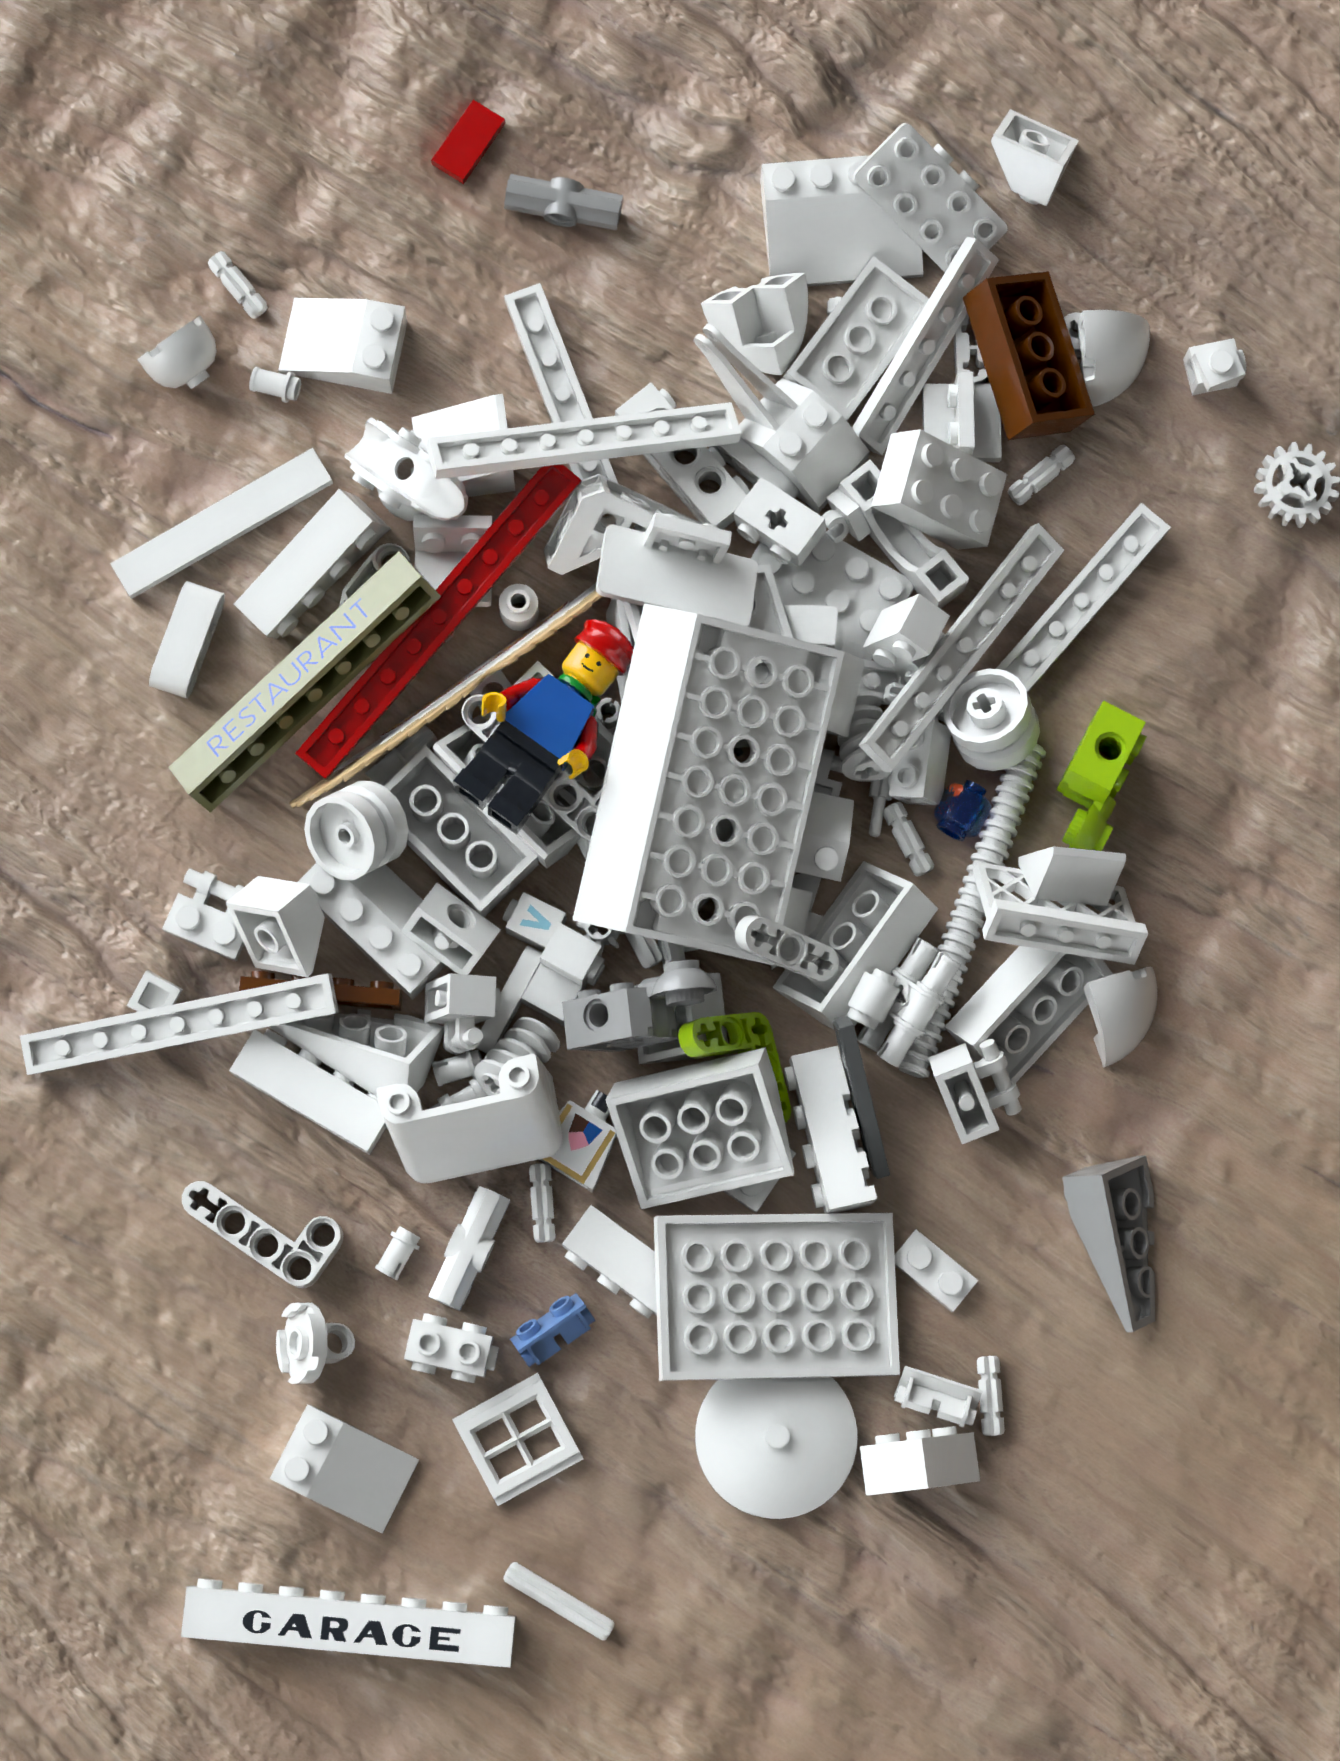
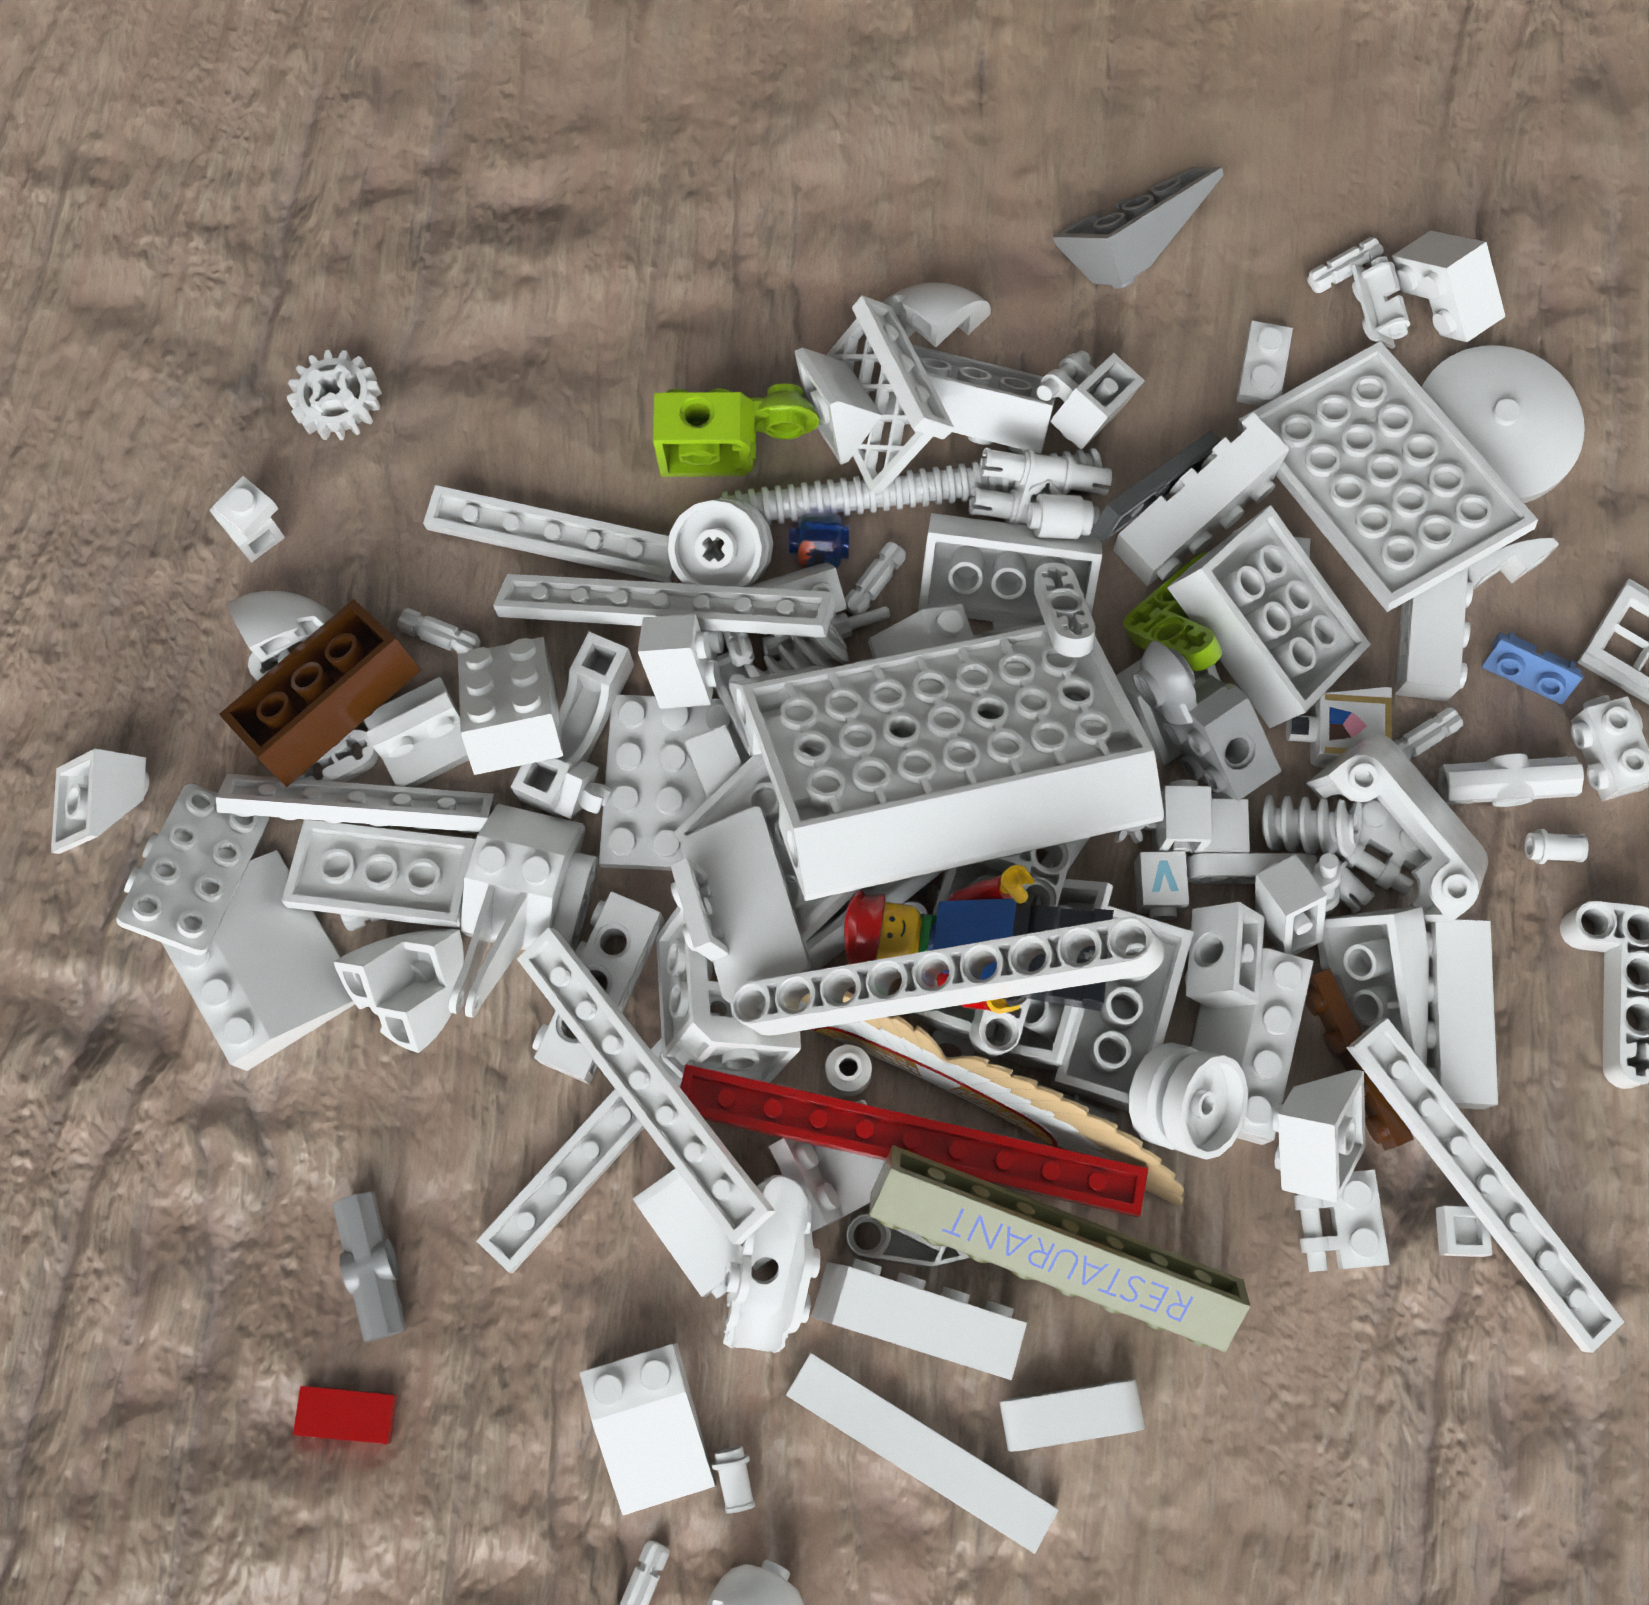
camera: 110 degrees left, 5 degrees down
white brick [734,477,826,568] -> none
none -> white beam [730,917,1164,1036]
none -> white slope [1468,538,1559,590]

